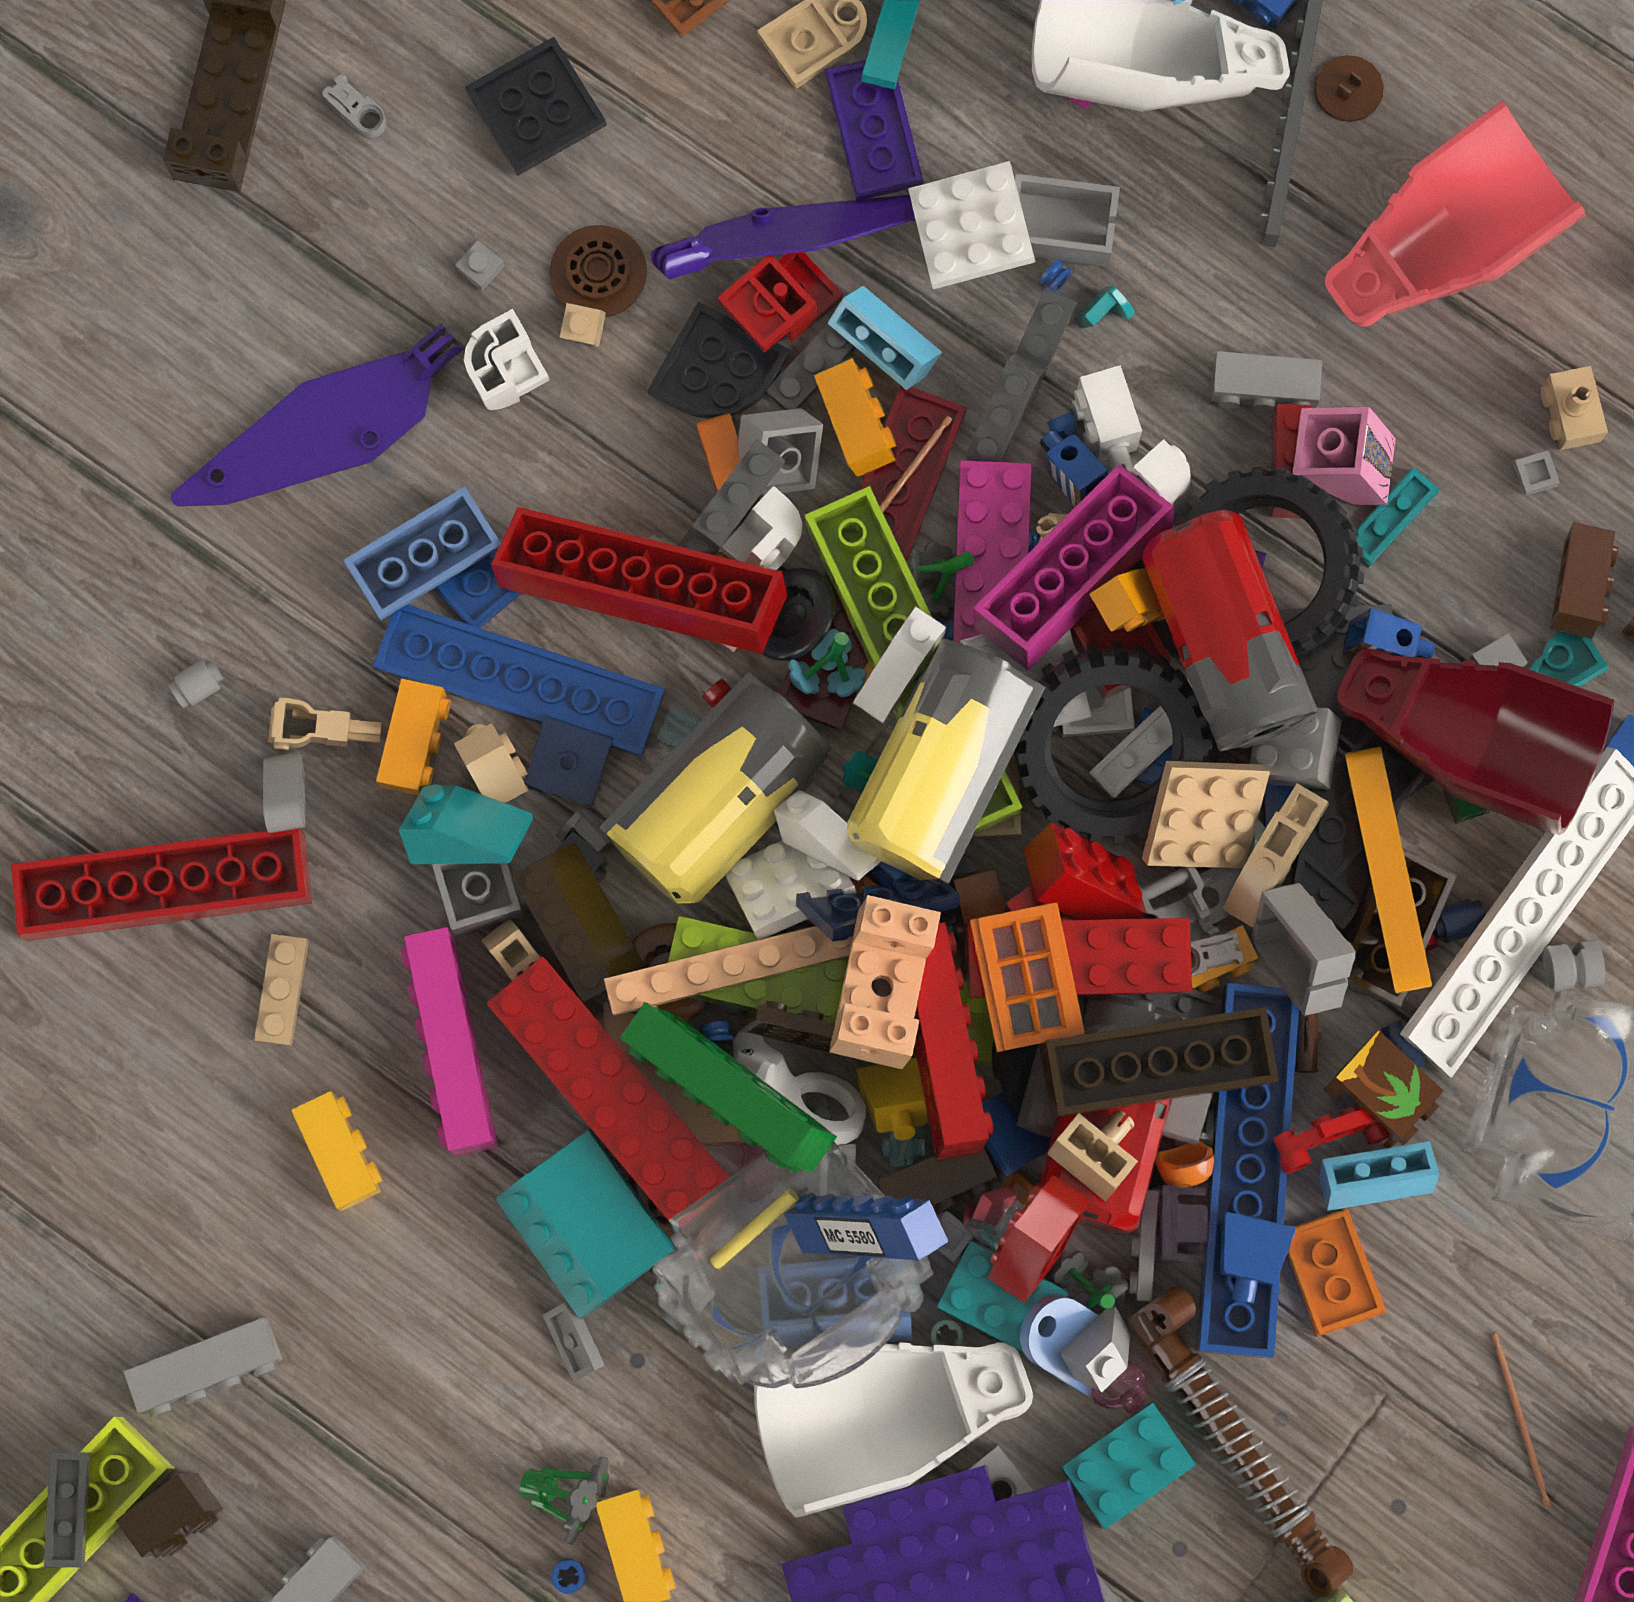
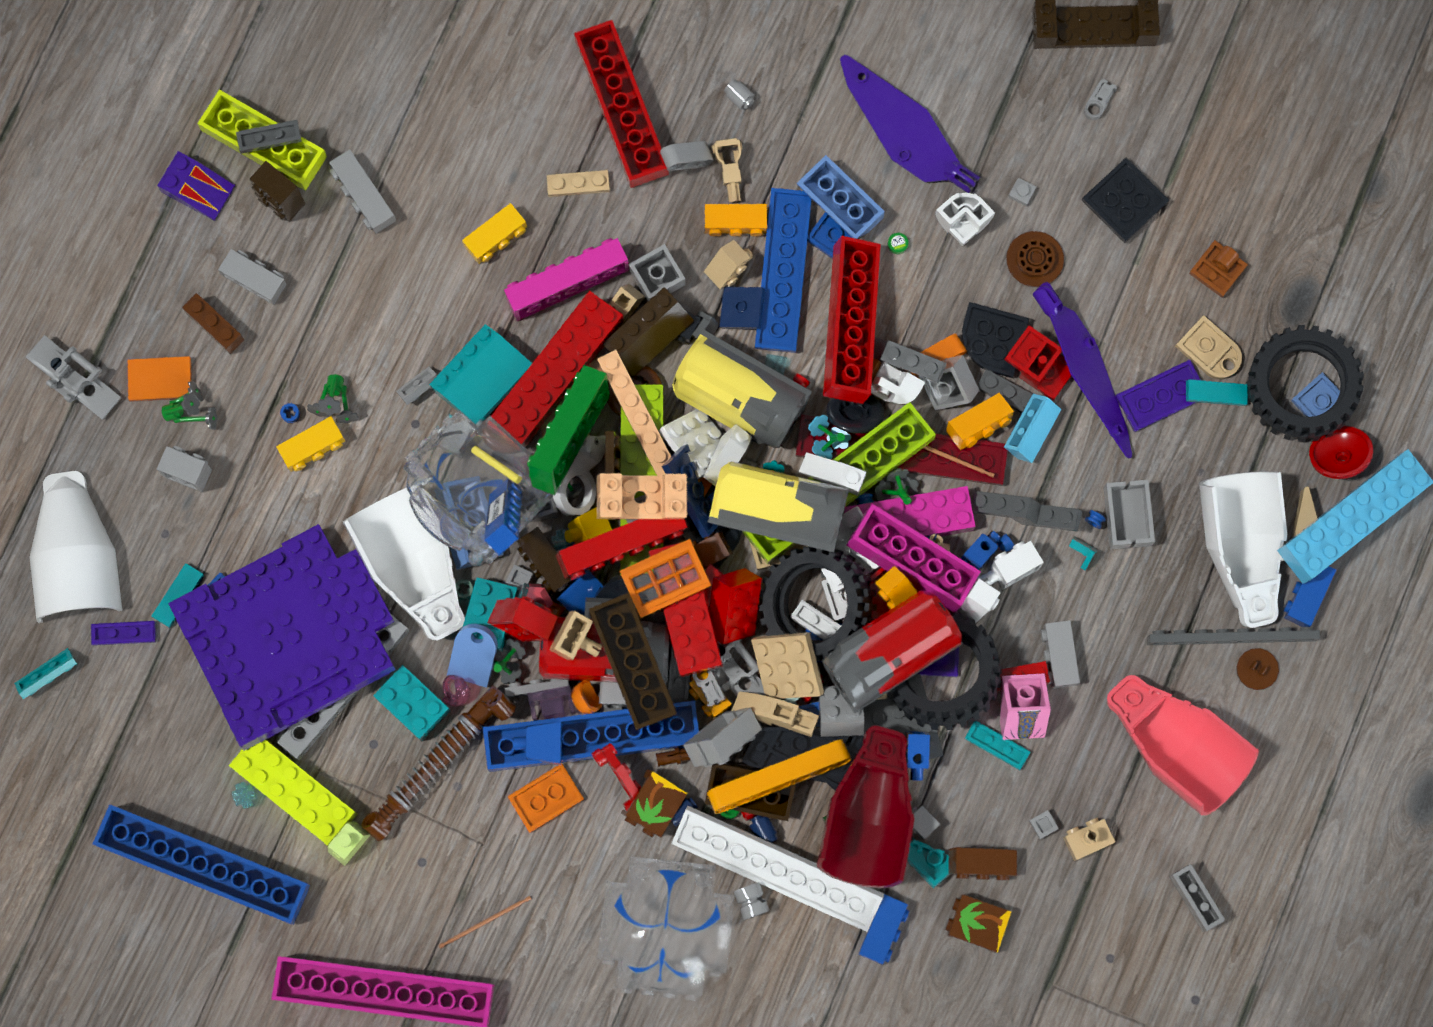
camera: 75 degrees right, 0 degrees up
teal slope [399,784,533,864] -> none
tan brick [559,303,606,347] -> none
blue bush [699,1021,733,1044] -> none
white plate [908,161,1035,289] -> none
light grey slope [1060,1306,1130,1393] -> none
medium azure brick [1318,1141,1439,1211] -> none
none -> tile [887,233,908,254]

